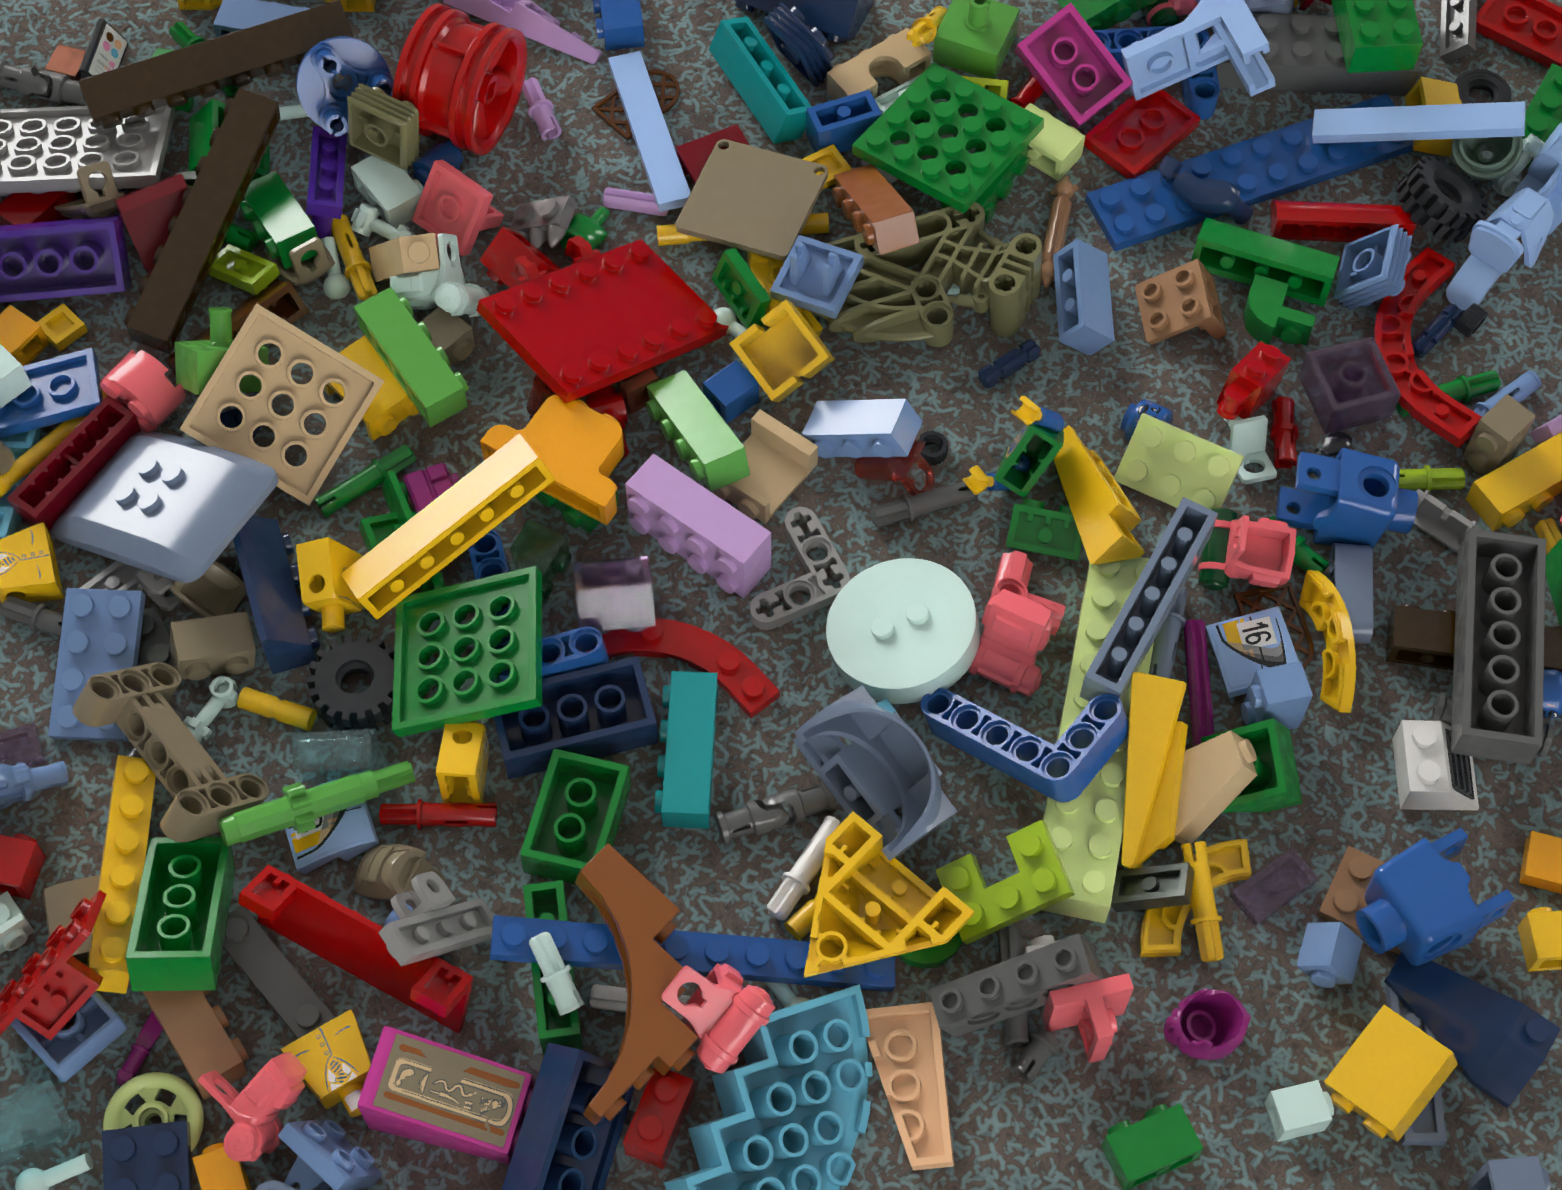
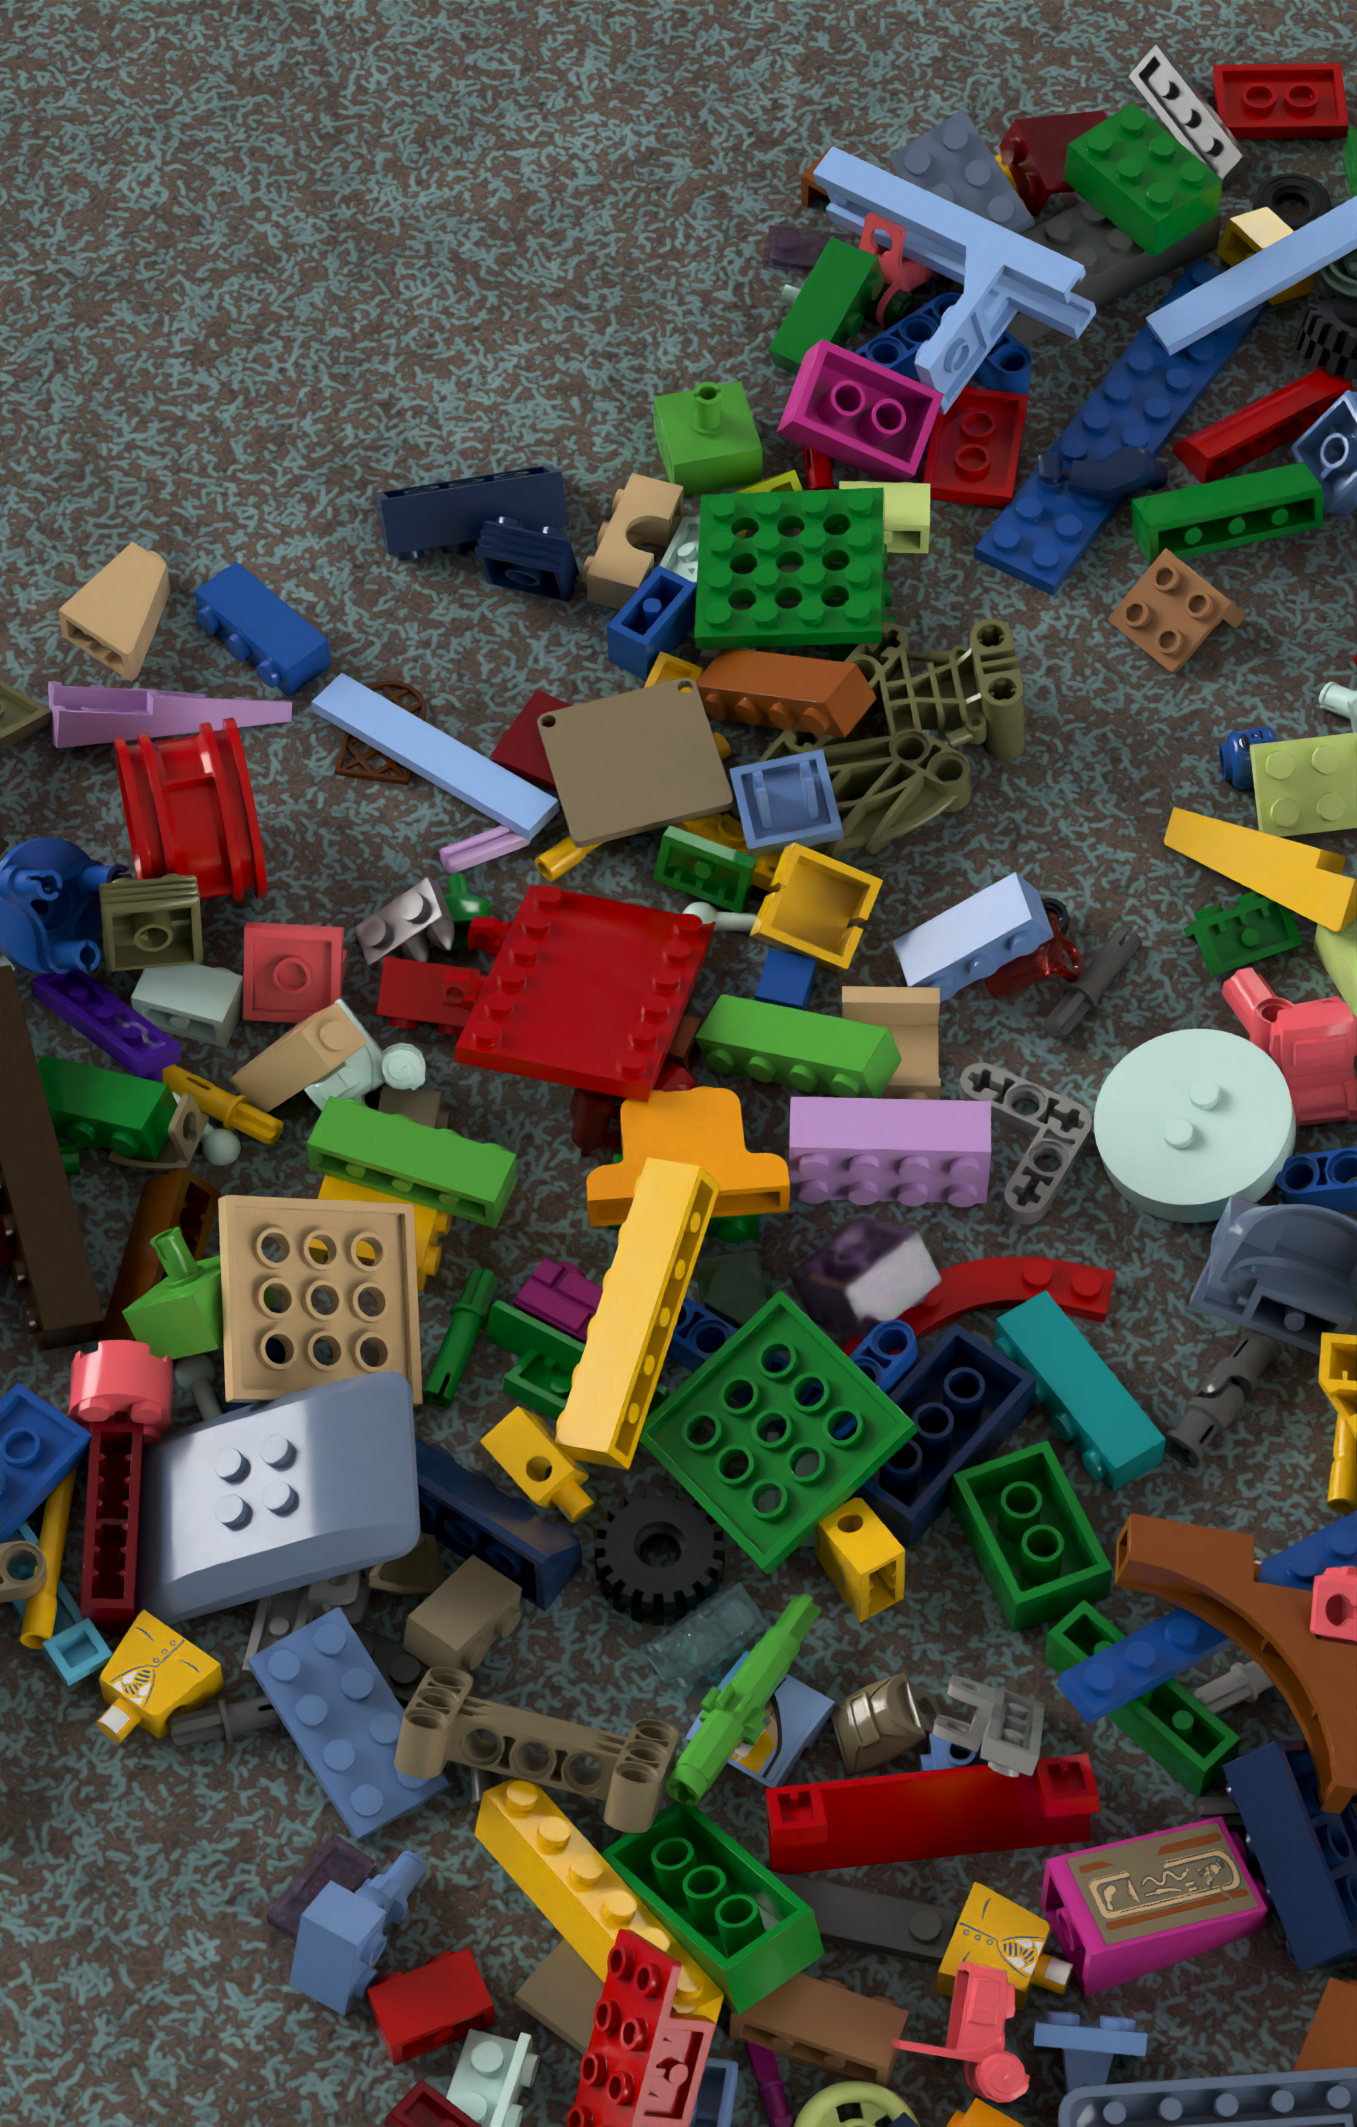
camera: 35 degrees left, 5 degrees down
light aqua bar [183,676,238,743] -> none
lime plate [209,244,280,295] -> none
yellow piece [237,686,317,731] -> none
light aqua bar [351,203,415,240] -> none
red axle [379,799,497,830] -> none
blue brick [413,141,463,187] -> none
lavender axle [522,77,562,141] -> none
light aqua axle [529,932,584,1016] -> none
teal brick [709,16,812,144] -> none
white axle [767,816,840,921] -> none
yellow axle [906,6,947,47] -> none
torso [962,396,1065,498] -> none
dark blue axle [978,339,1041,388] -> none
medium nougat wheel [1041,175,1078,288] -> none
medium blue brick [1053,239,1115,355] -> none
red brick [1216,341,1291,420] -> none
green brick [1243,274,1316,346] -> none

